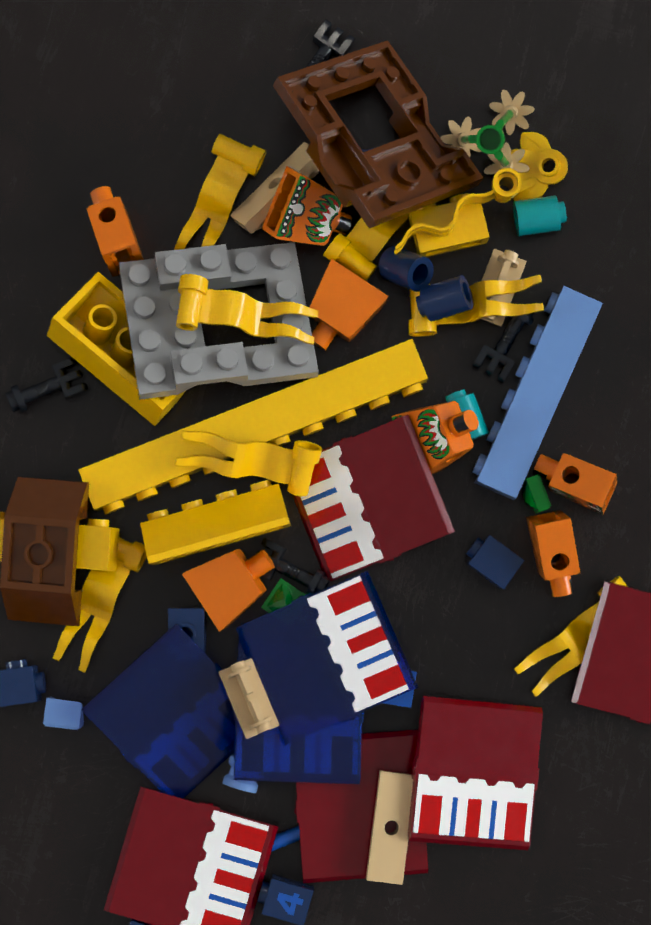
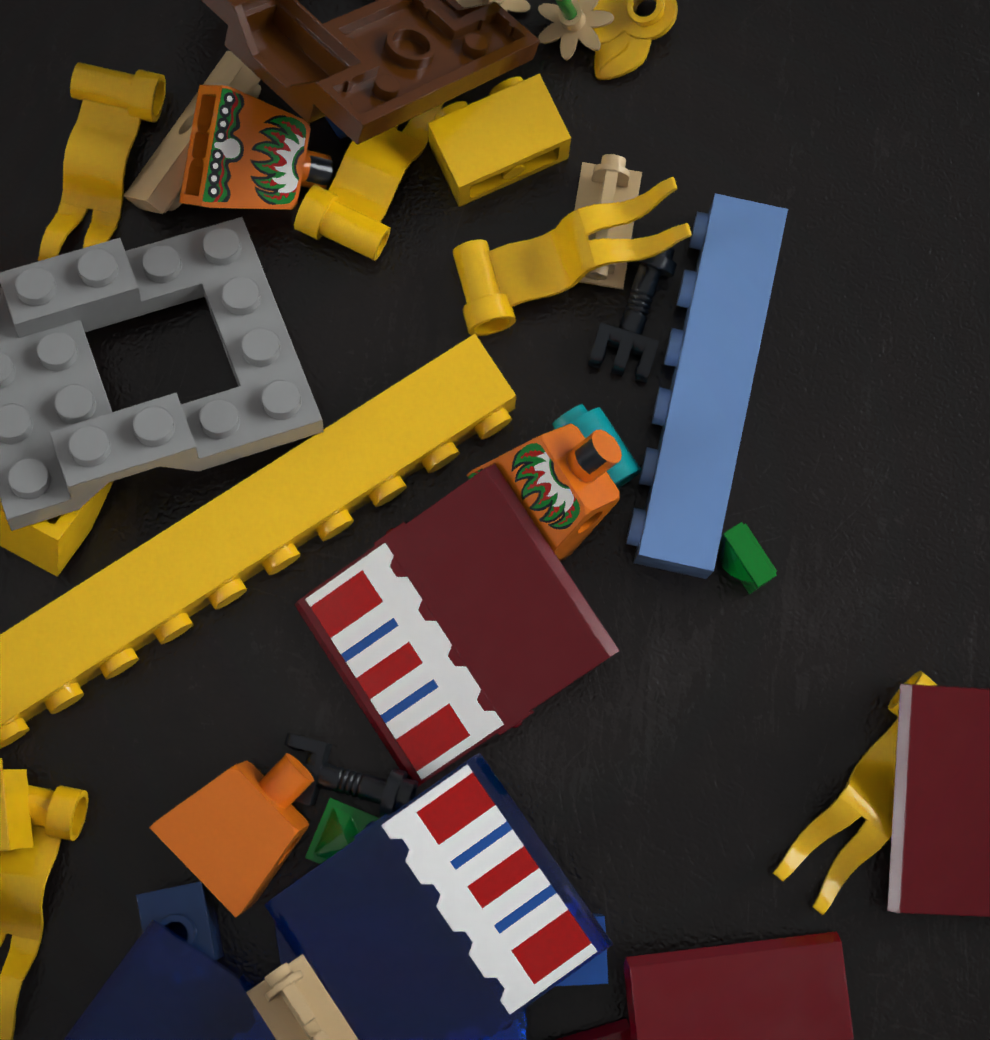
camera: 15 degrees left, 5 degrees down
yellow slope [140,480,291,565] -> none
yellow flag [174,430,322,496] -> none
yellow flag [176,274,318,345] -> none
orange torso [309,259,388,351] -> none
dark blue brick [378,246,434,292] -> none
yellow flag [394,168,522,255] -> none
dark blue brick [416,275,474,322] -> none
dark blue brick [466,535,525,590] -> none
teal brick [513,195,567,237] -> none
orange torso [526,510,580,597] -> none
orange torso [533,453,618,515] -> none

